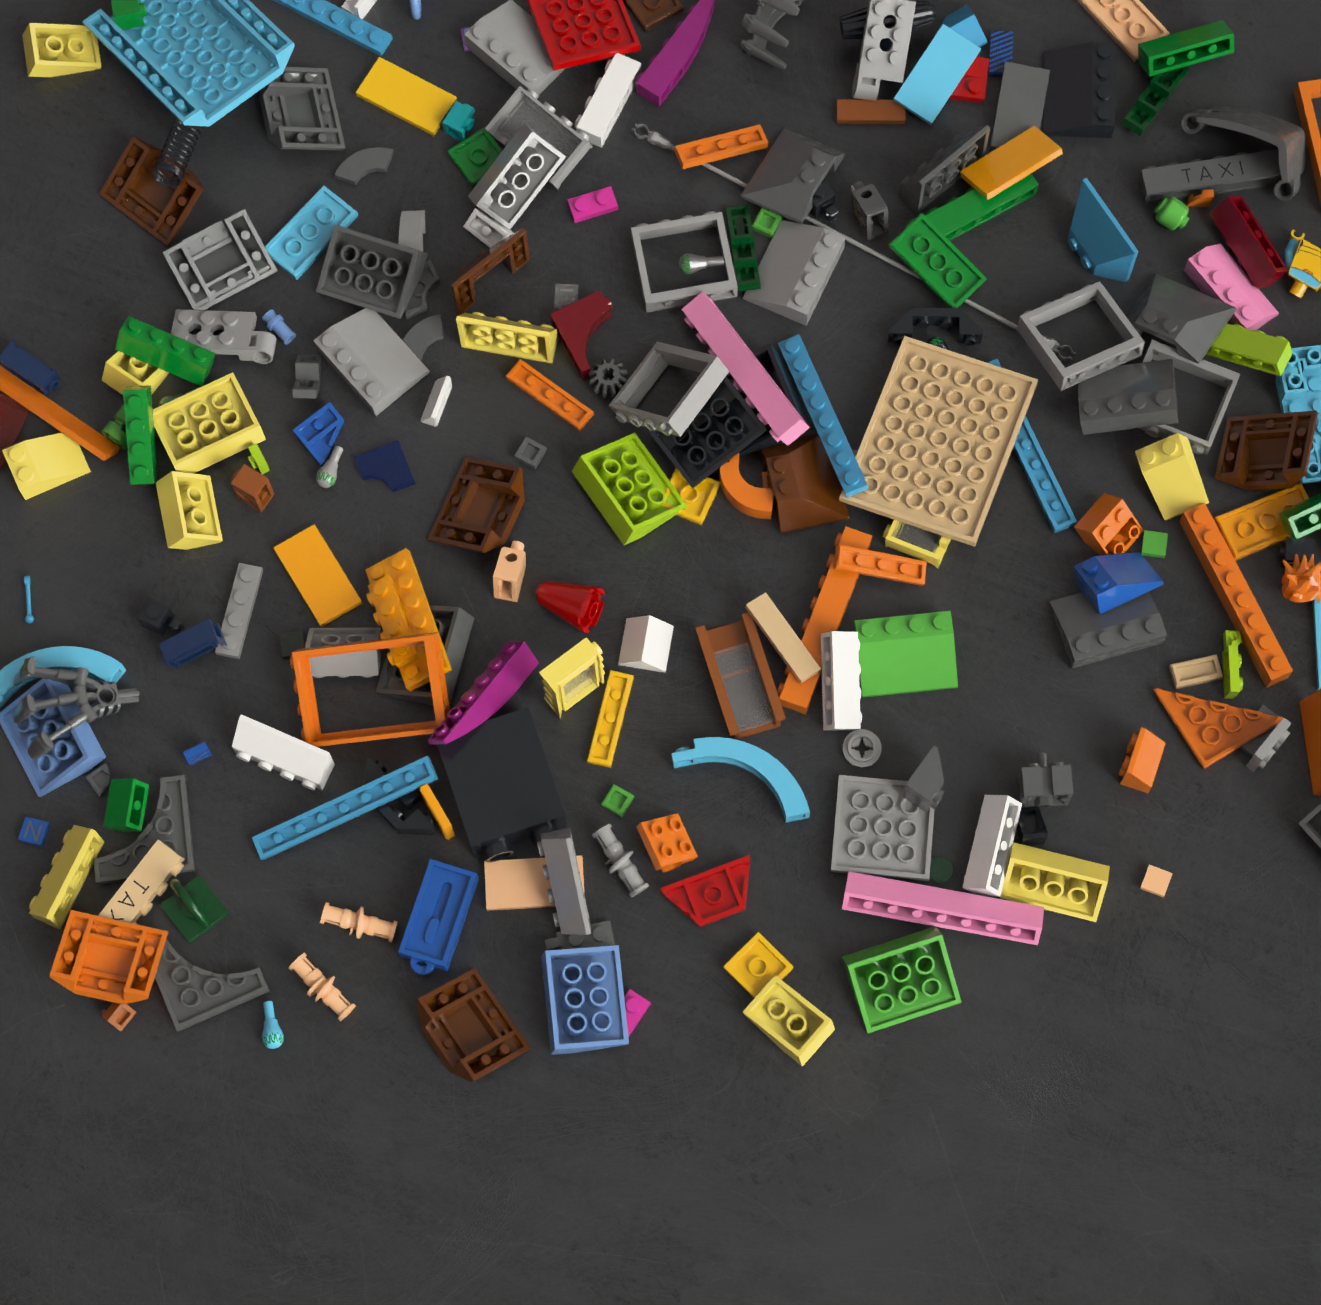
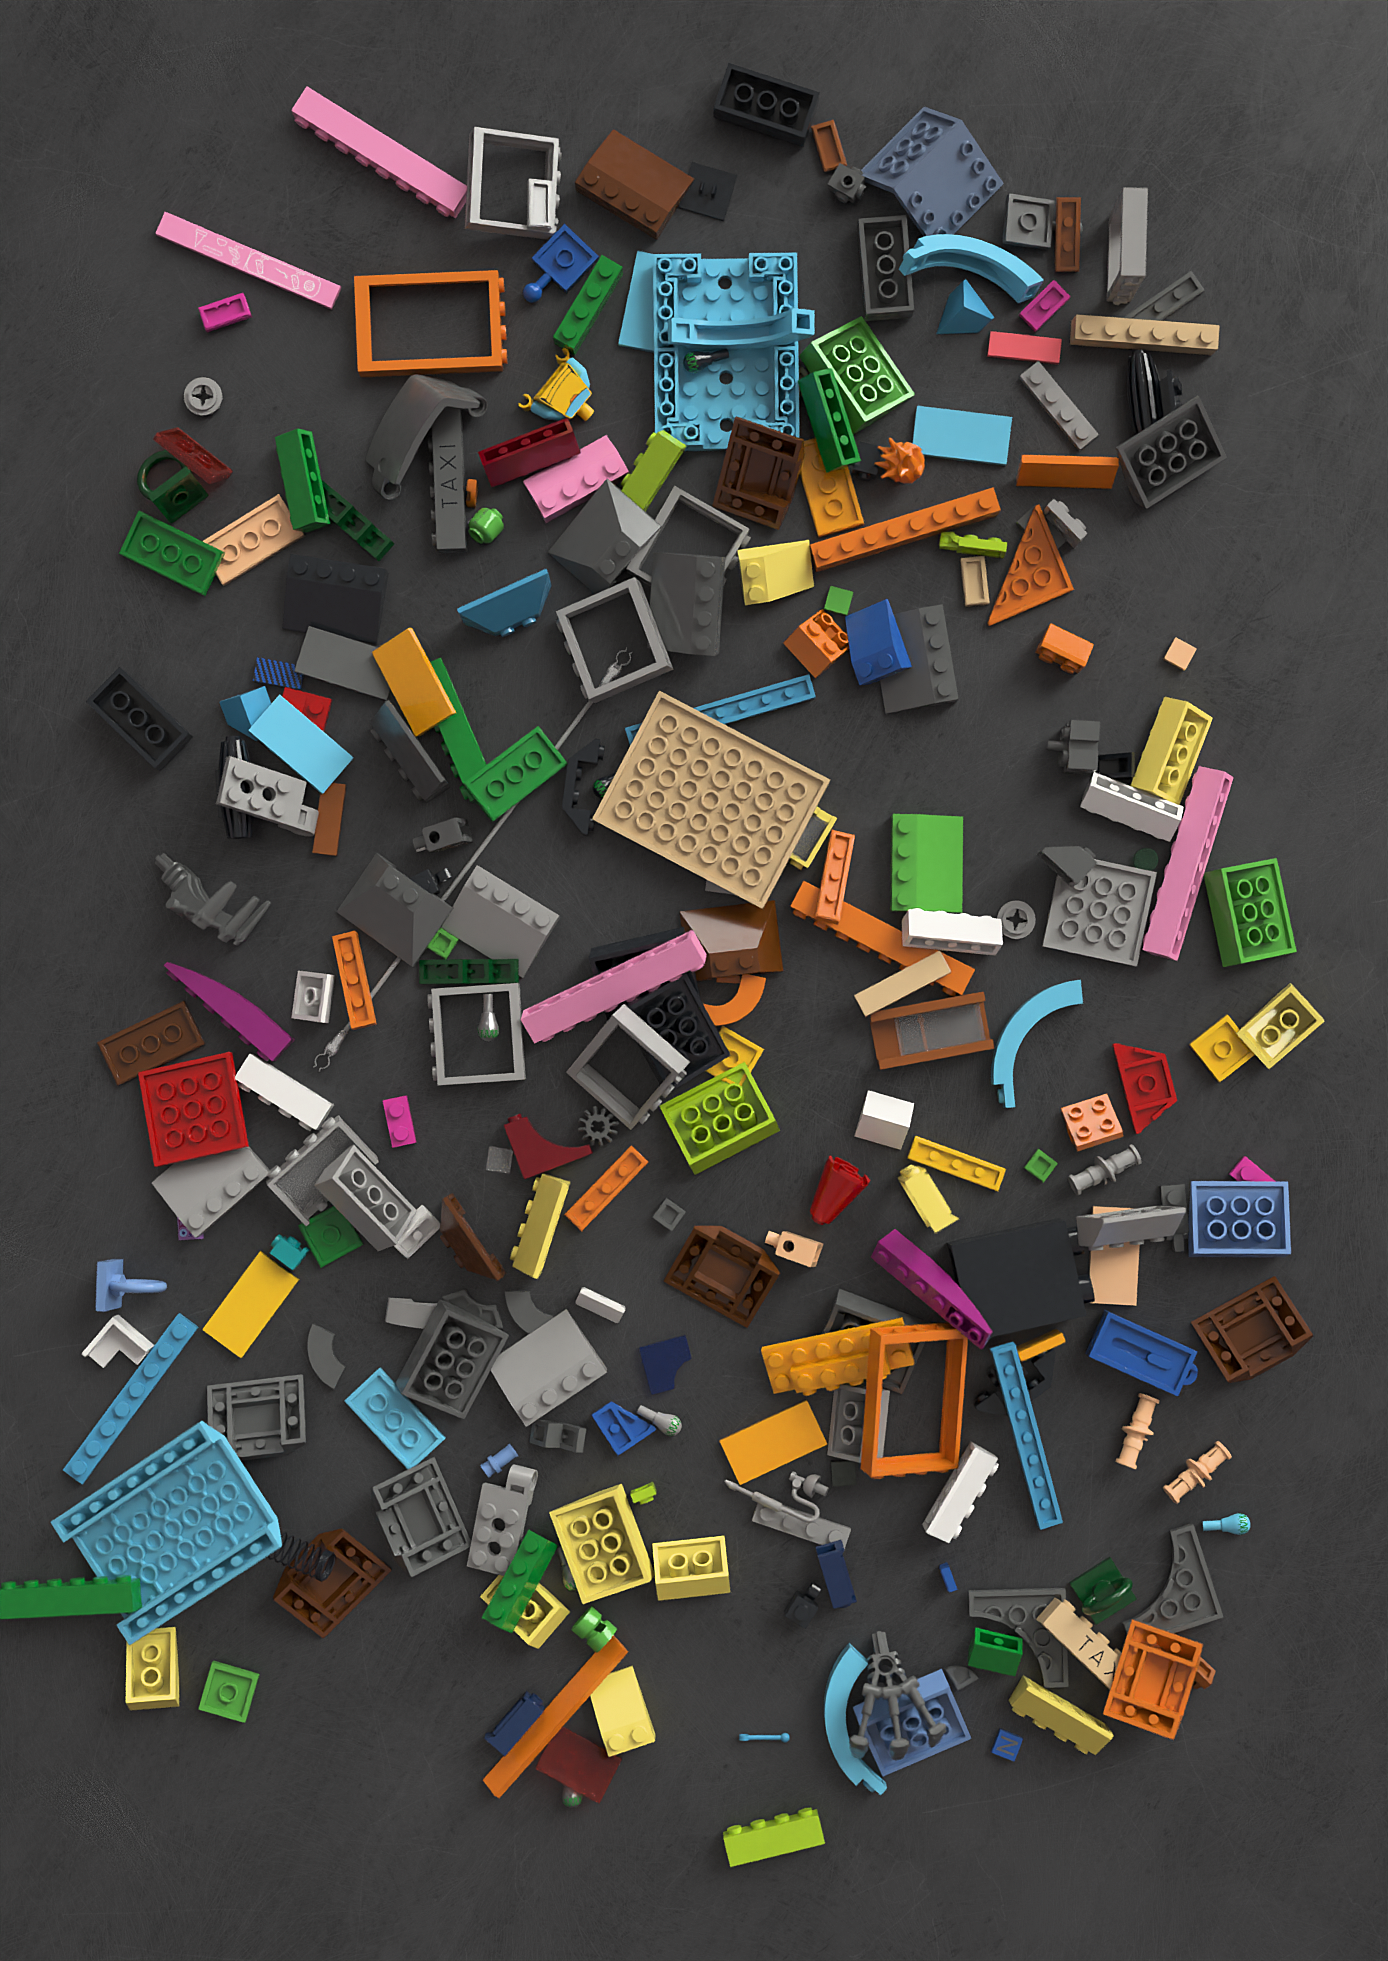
camera: 90 degrees left, 15 degrees up
green brick [123,385,158,485] -> none
dark orange brick [231,464,274,513] -> none
dark azure plate [778,334,869,498] -> none
none -> bright green plate [198,1661,260,1723]
none -> white slope [291,971,335,1023]
none -> light grey piece [724,1471,829,1523]

